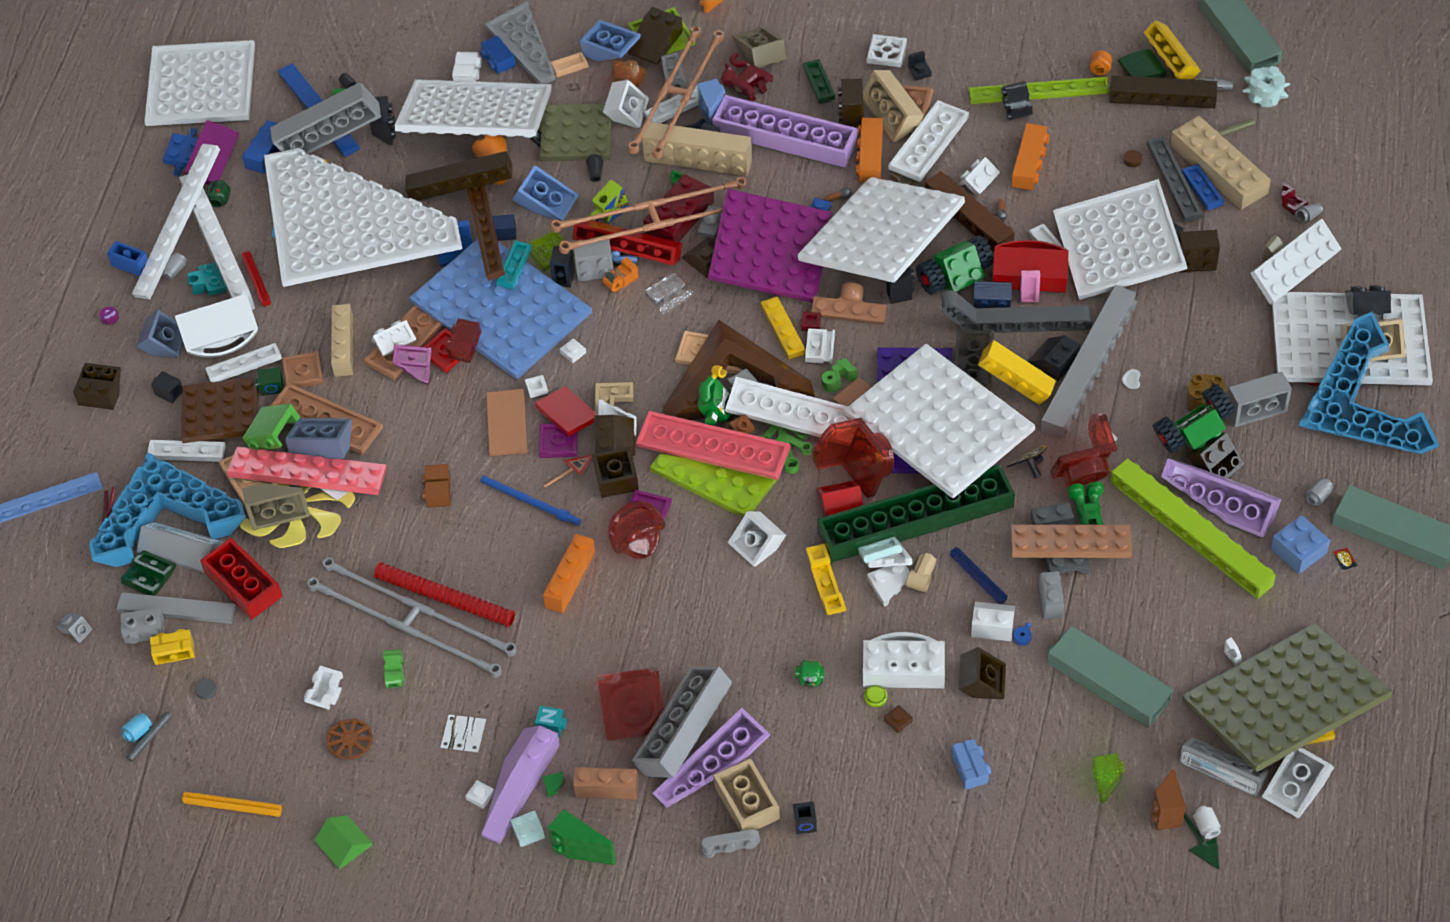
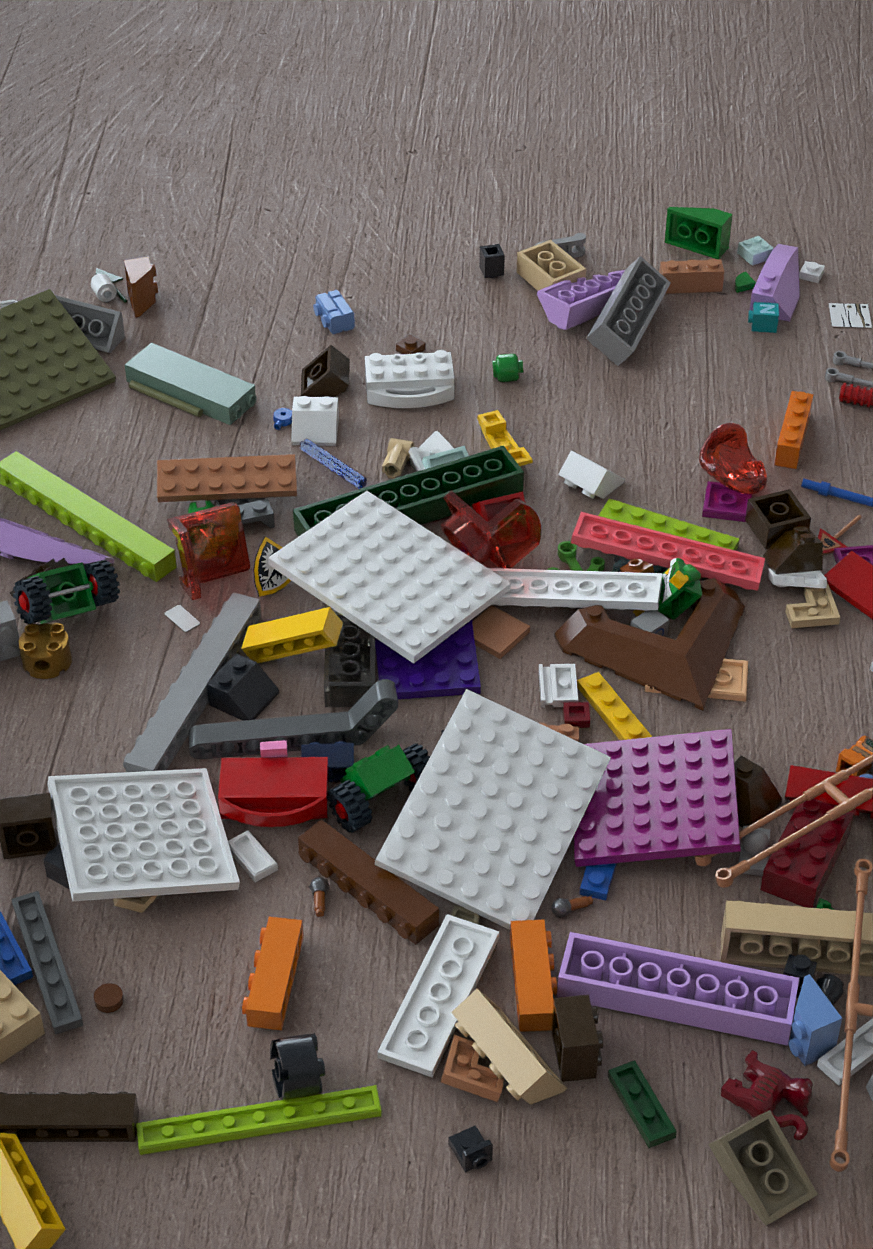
camera: 170 degrees right, 10 degrees down
clear red piece [597,667,664,741] -> none
clear plate [645,273,693,314] -> none
bright green leg [822,358,857,393] -> none
white piece [867,34,907,67] -> none
white bracket [958,157,1000,196] -> none
light grey brick [1039,571,1065,619] -> none
orange piece [1089,50,1112,76] -> none
clear neon green slope [1092,753,1125,803] -> none
dark green slope [1118,49,1167,78] -> none
white piece [1122,369,1140,390] -> none
white tile [1223,638,1242,666] -> none

